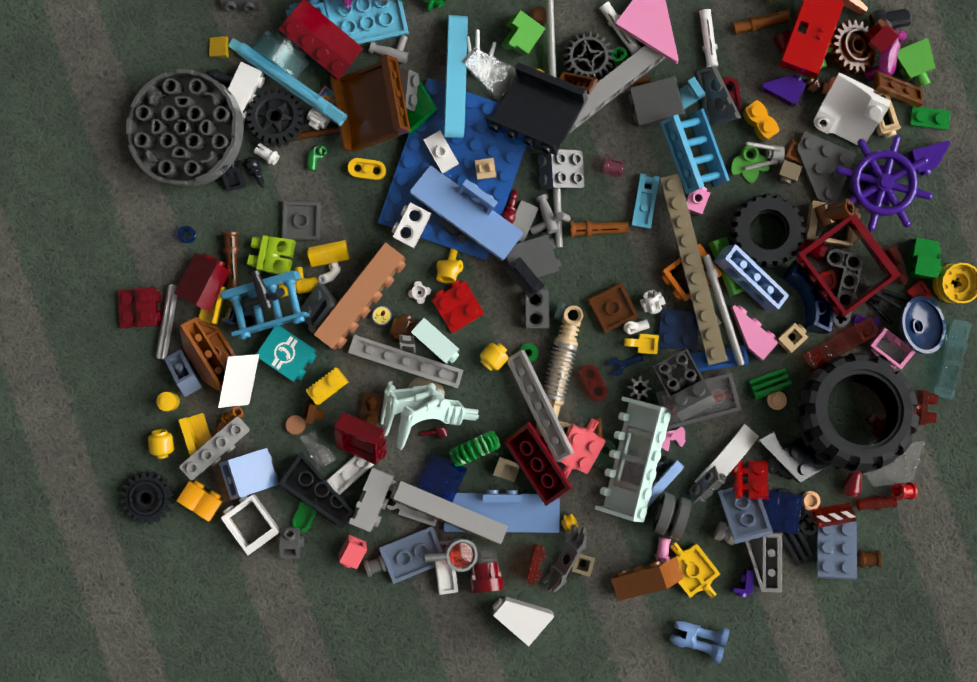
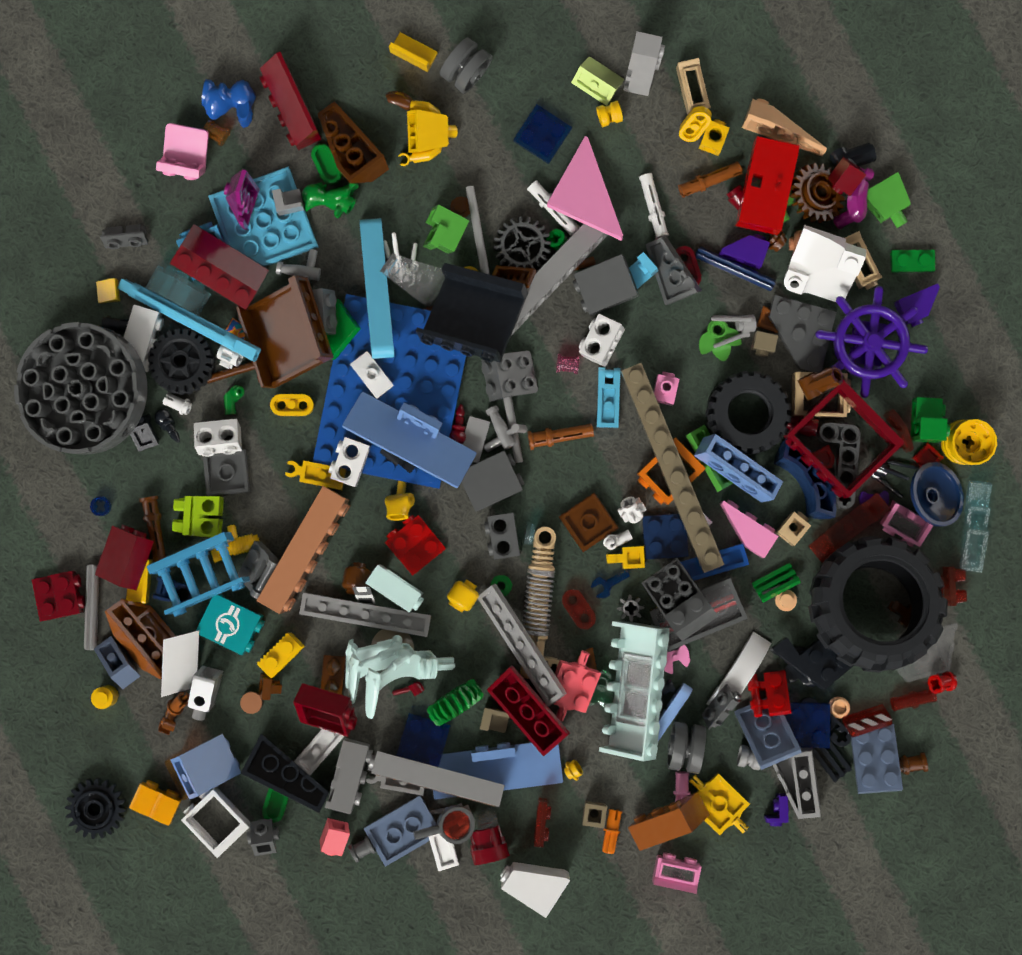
camera: 10 degrees left, 0 degrees up
yellow head [148,429,174,459] -> none
yellow panel [179,413,211,456] -> none
light grey bracket [179,416,250,480] -> none
black piece [244,269,285,310] -> none
clear animal [299,429,336,470] -> none
yellow panel [307,240,349,267] -> none
white arm [318,262,341,284] -> none
light yellow tile [372,306,392,325] -> none
white plate [408,281,431,304] -> none
tan tile [474,158,496,180] -> none
black hinge [505,257,544,298] -> none
dark grey piece [541,524,587,592] -> none
dark azure fence [660,108,730,194] -> none
medium blue piece [669,621,729,664] -> none
light grey bar [702,254,745,366] -> none
light orange brick [743,100,779,142] -> none
dark red cone [842,472,862,497] -> none
reddish brown tile [873,71,924,107] -> none
none -> light grey torso [187,666,223,721]
none -> white brick [194,419,242,457]
none -> yellow plate [285,460,346,490]
none -> white brick [579,314,625,367]
none -> orange axle [602,809,622,854]
none -> bright pink window [652,852,701,894]
none -> dark blue axle [695,247,776,291]

